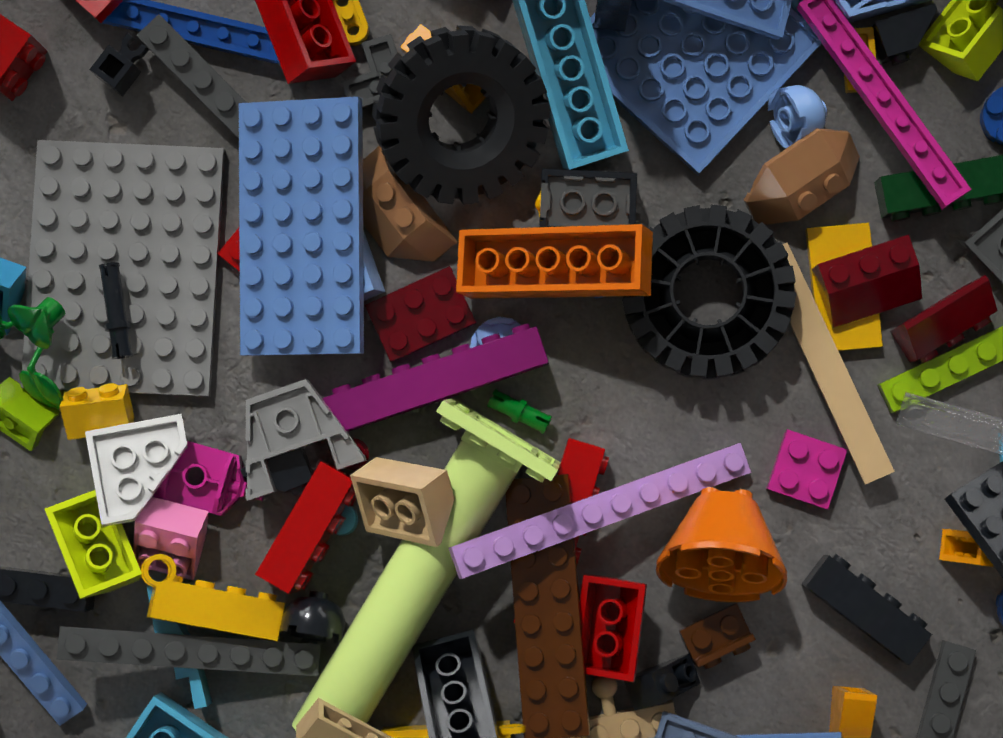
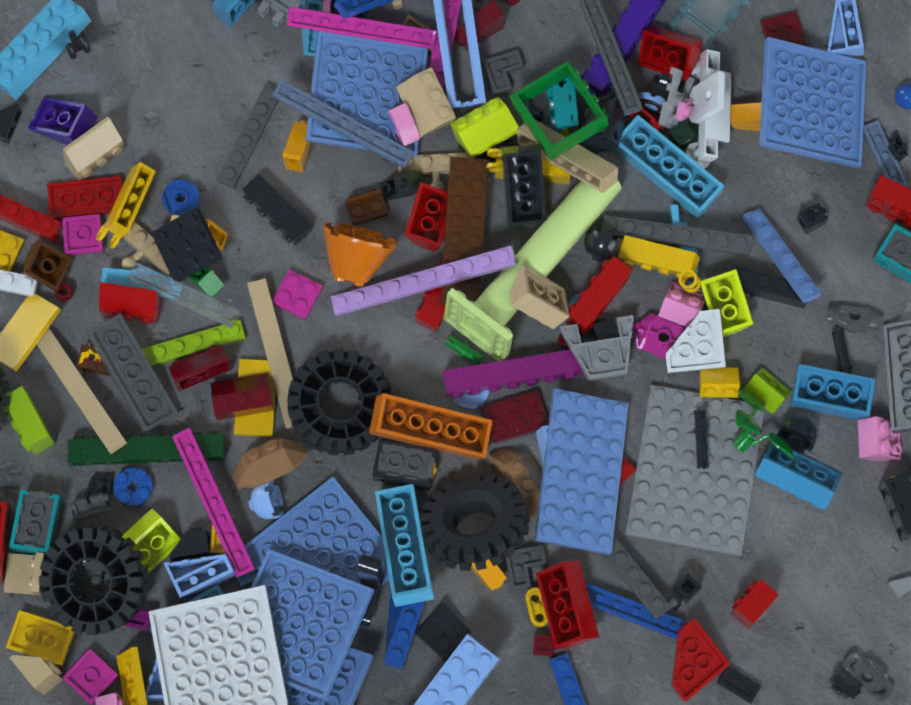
camera: 175 degrees left, 10 degrees down
none -> slope [188,268,225,298]

